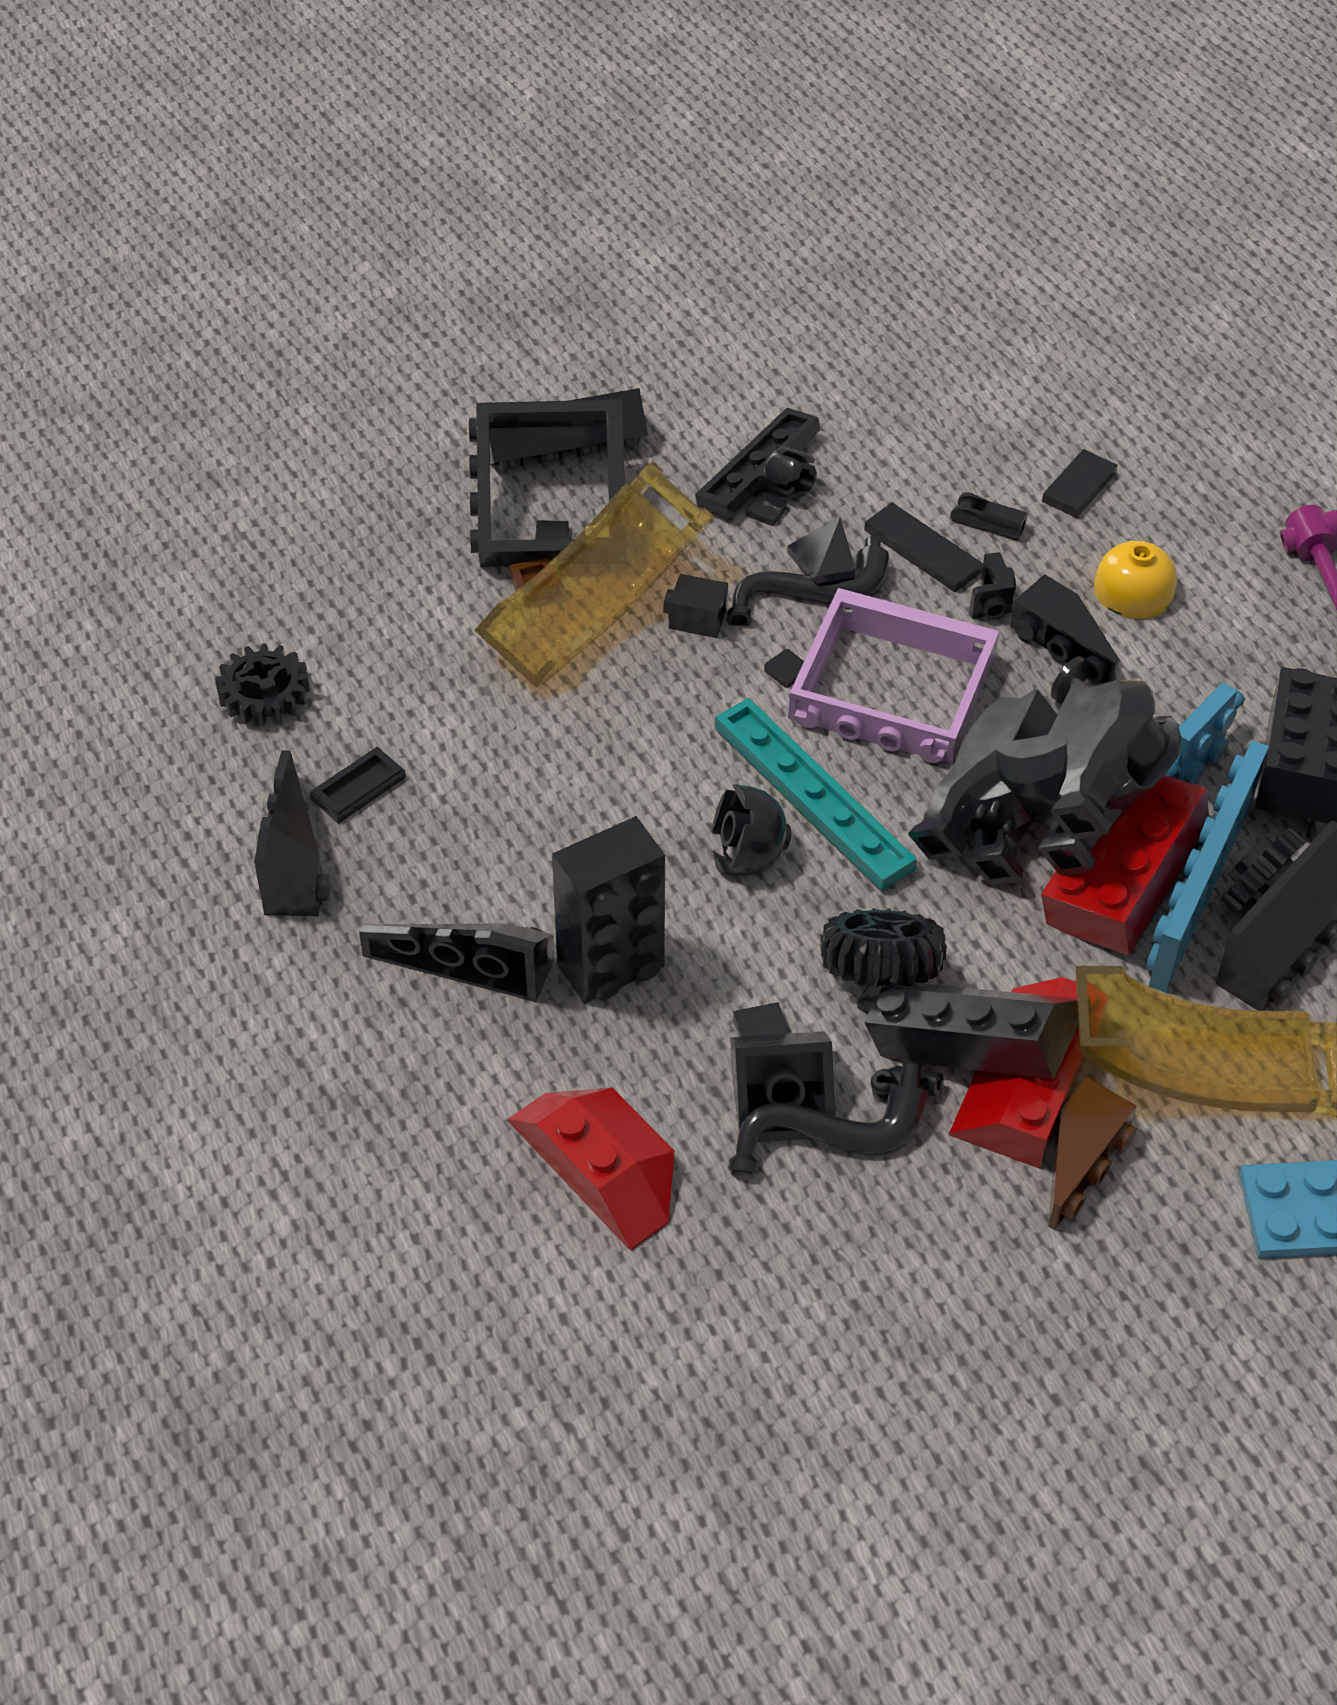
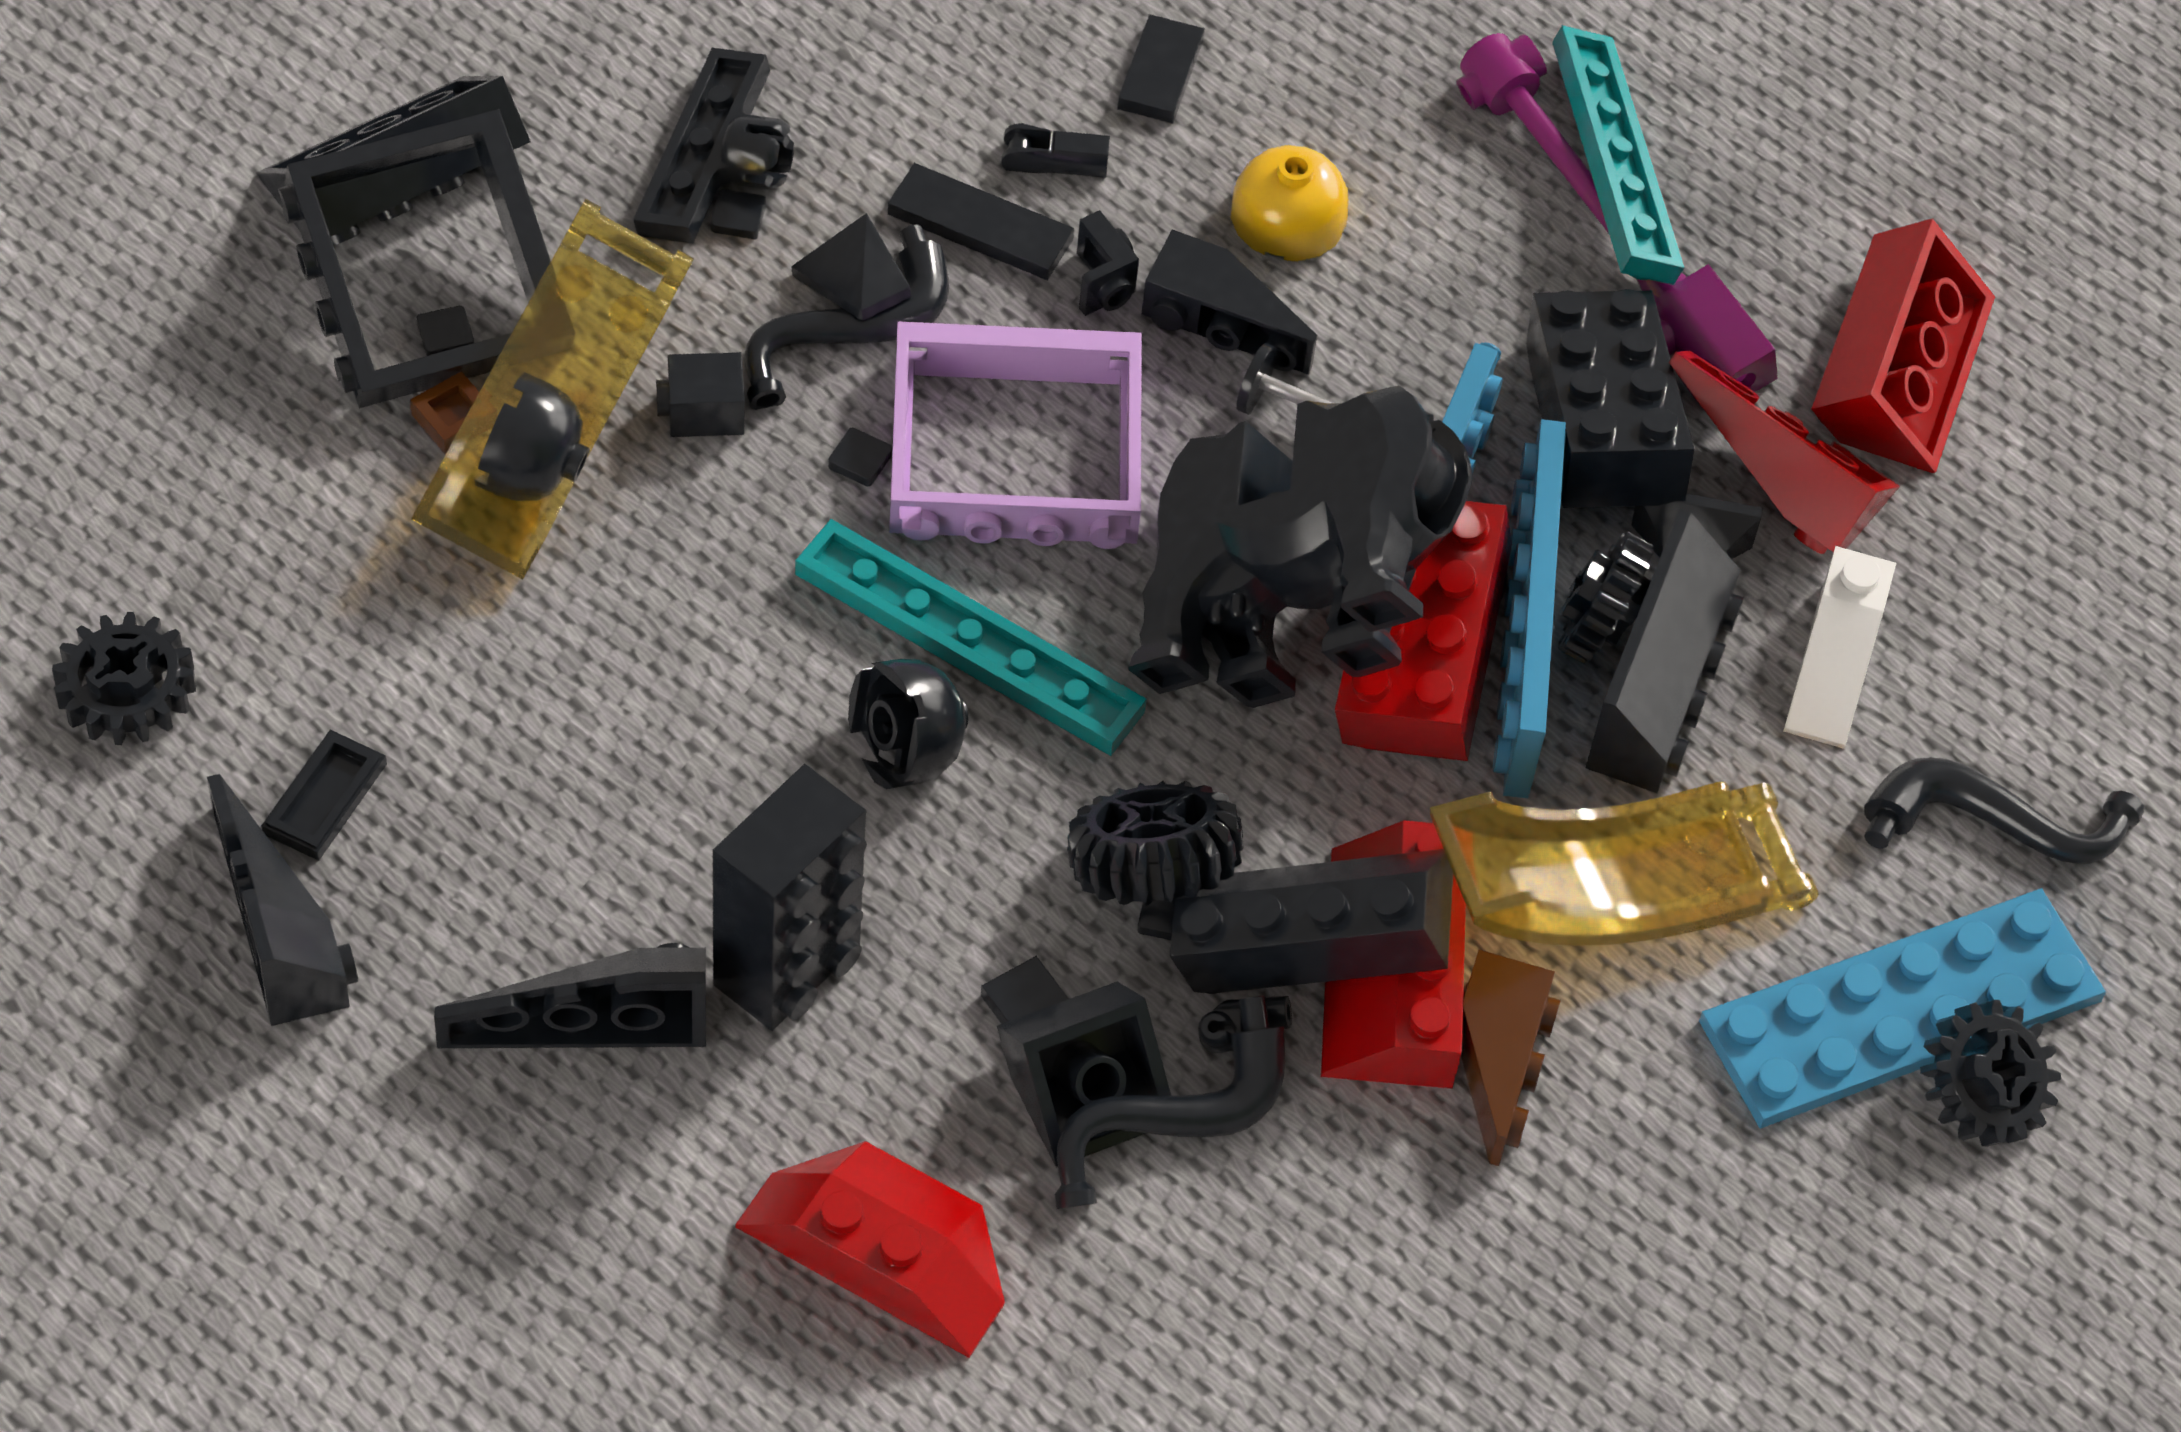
camera: 25 degrees left, 5 degrees up
none -> black cylinder [475,372,590,502]

